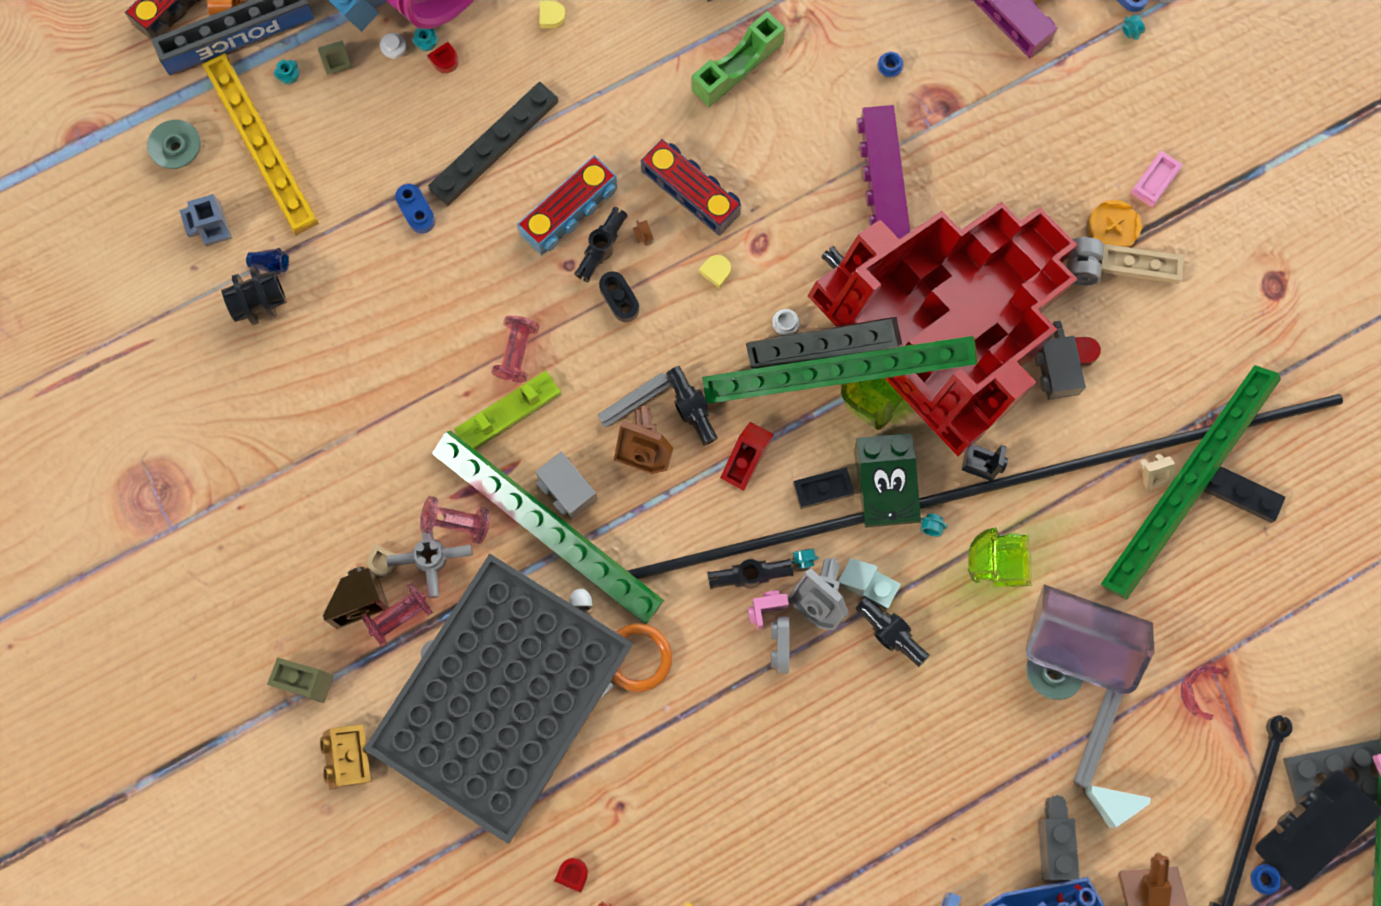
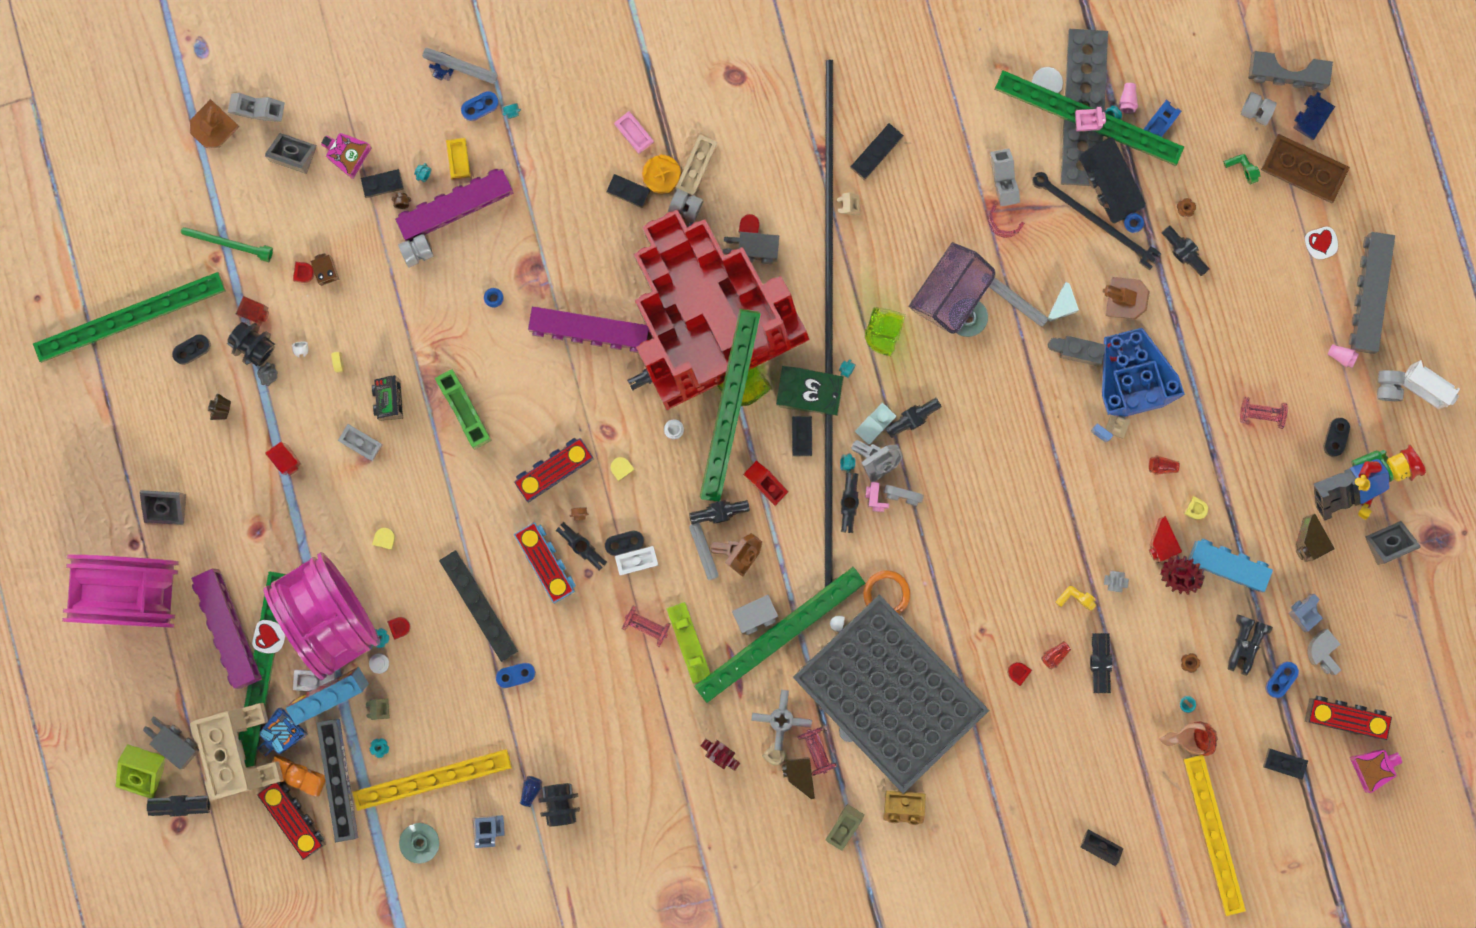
camera: 75 degrees left, 10 degrees up
clear pink hose [420,496,490,544] -> none
pearl dark grey plate [746,317,902,369] -> none
black bracket [962,445,1008,482] -> none
green plate [1101,365,1281,600] -> none
none -> black plate [606,174,650,208]
none -> white plate [615,546,659,576]
none -> dark red gear [700,738,740,771]
none -> light grey brick [990,149,1020,206]

